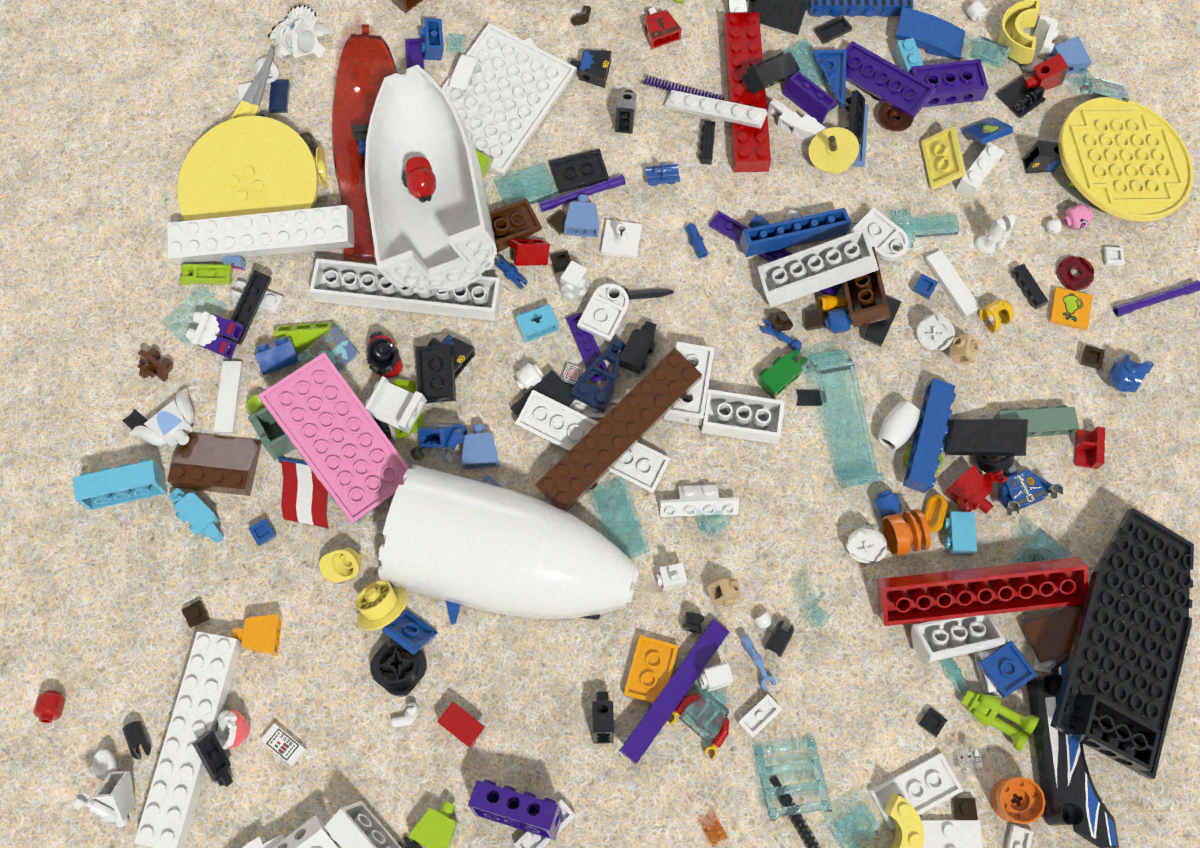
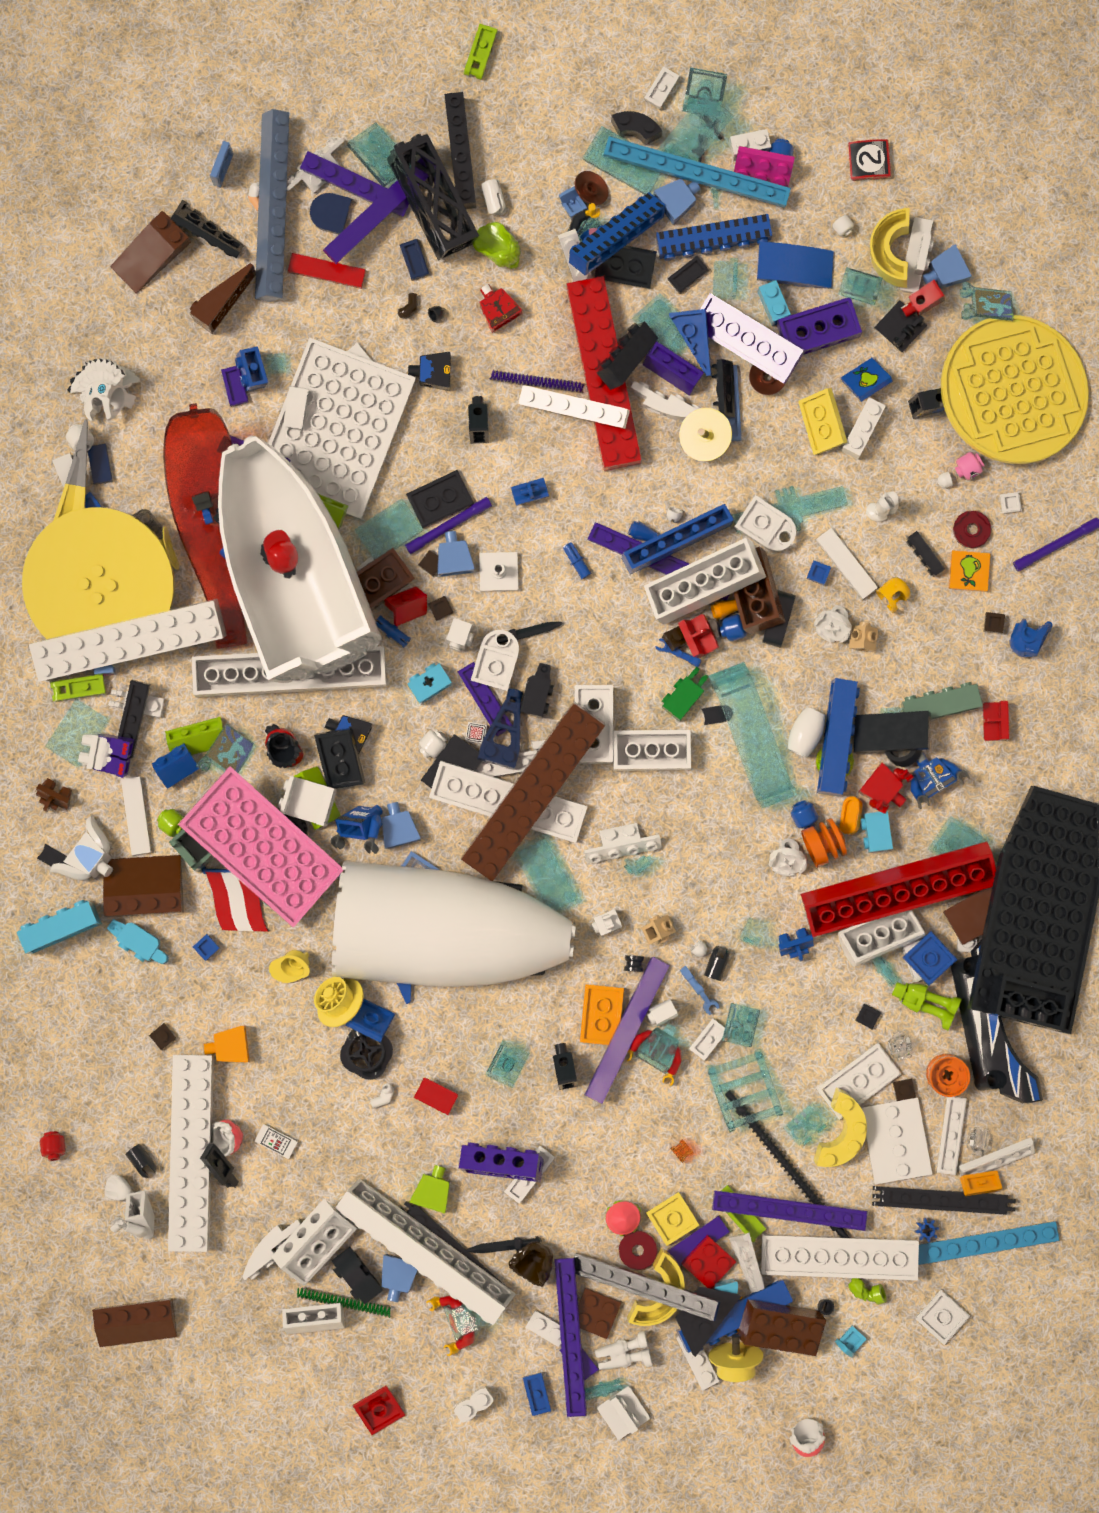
camera: 10 degrees left, 15 degrees up
black piece [699,121,715,165] -> none
none -> black hinge [428,306,445,322]
none -> clear light blue slope [485,1040,529,1088]
none -> red panel [678,614,719,658]
none -> clear light blue panel [713,258,738,299]
none -> clear light blue bracket [722,1003,760,1047]
none -> blue hips [779,928,814,962]

